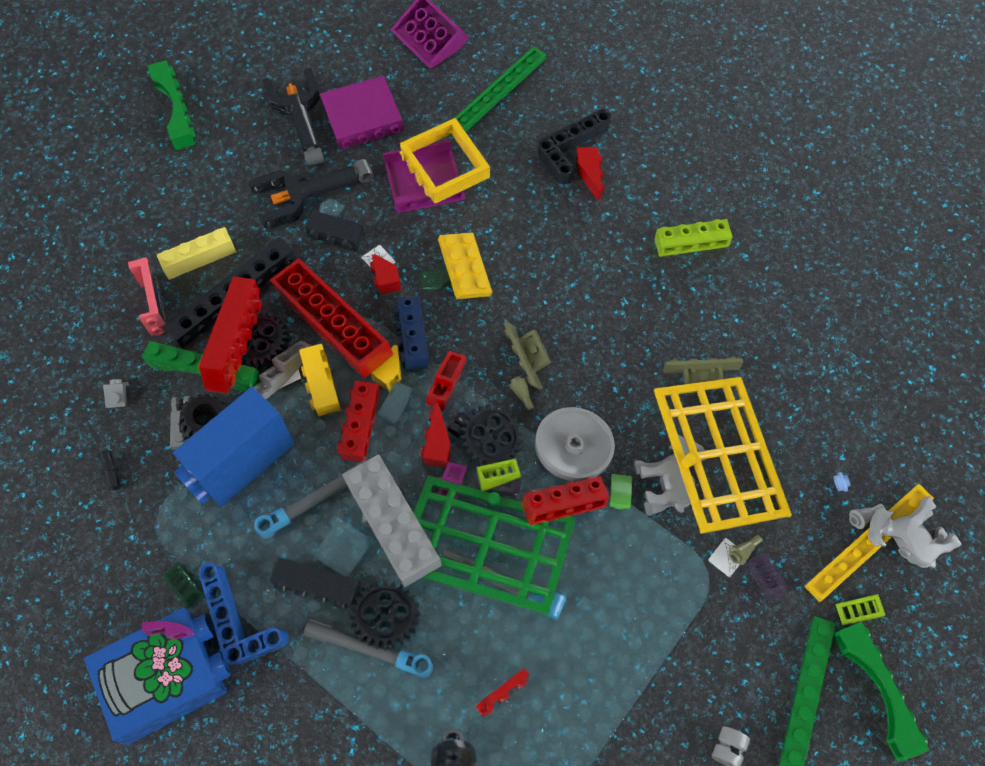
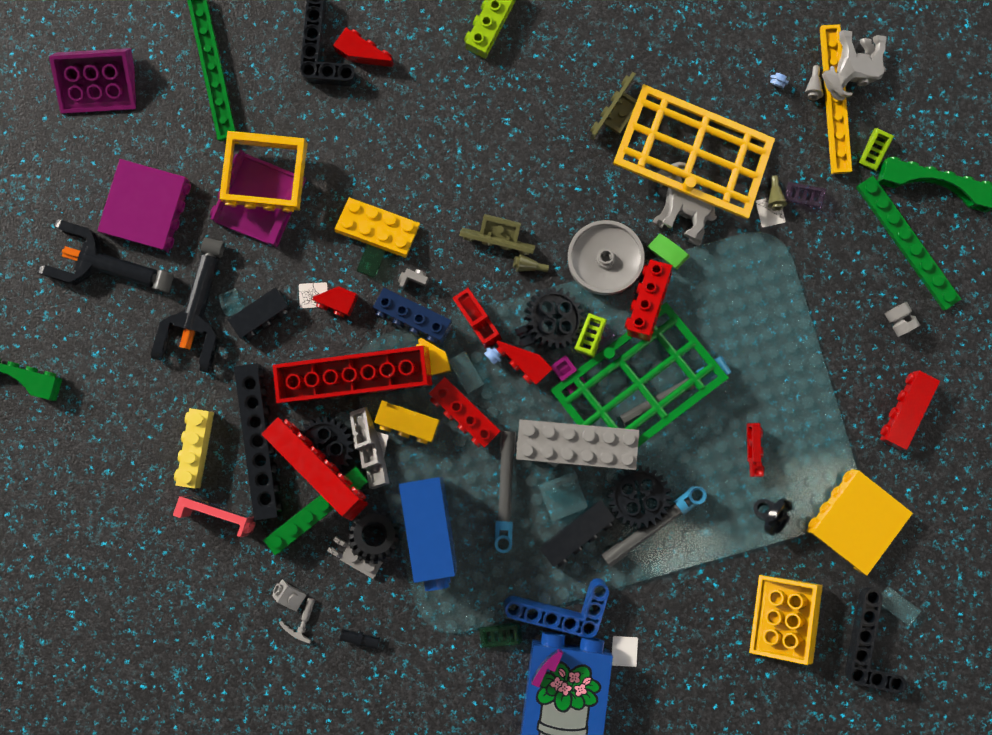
camera: 55 degrees left, 20 degrees up
none -> light grey piece [279,598,315,644]
none -> light grey bracket [398,269,429,290]
none -> light blue plate [484,347,501,365]
none -> white sticker [612,636,638,667]

